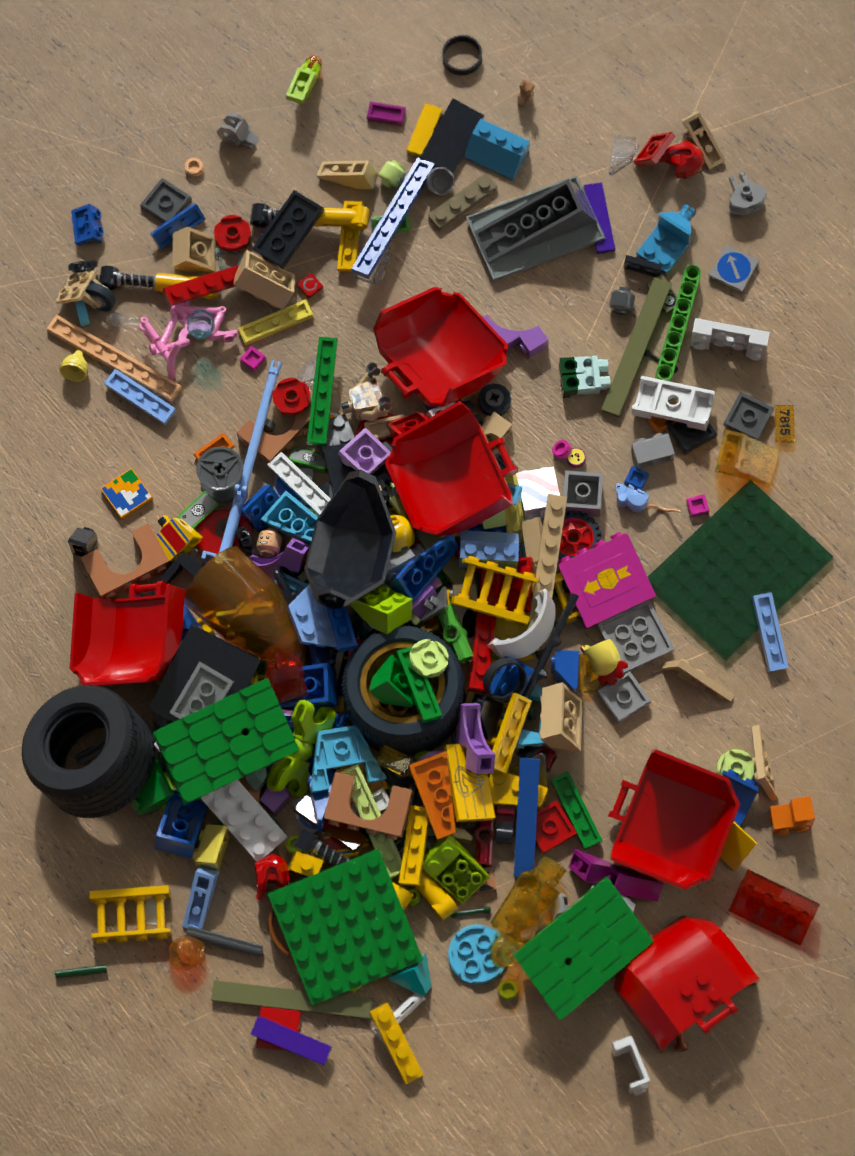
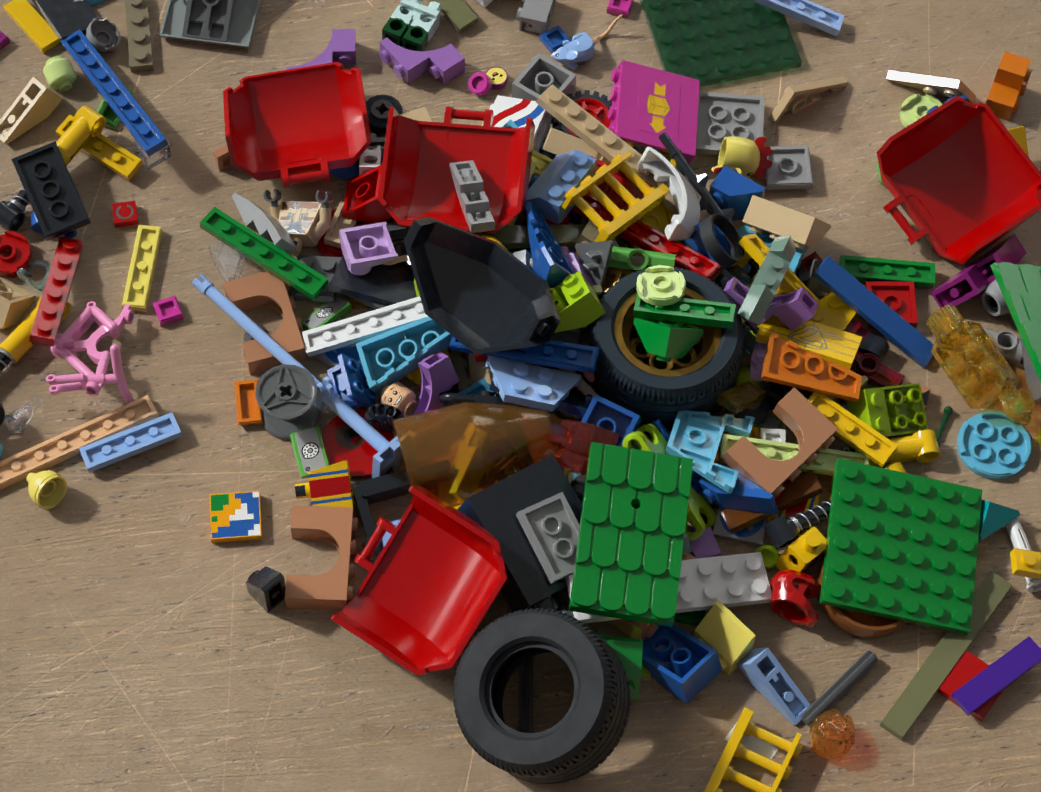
camera: 65 degrees left, 10 degrees down
clear light blue hair [187,309,215,340] -> none
tan slope [234,250,295,310] -> none
red plate [272,378,311,416] -> none
none -> light grey slope [232,193,297,254]
none -> medium lavender arch [379,38,465,85]
none -> light grey slope [450,160,495,233]
none -> sand green brick [737,235,796,325]

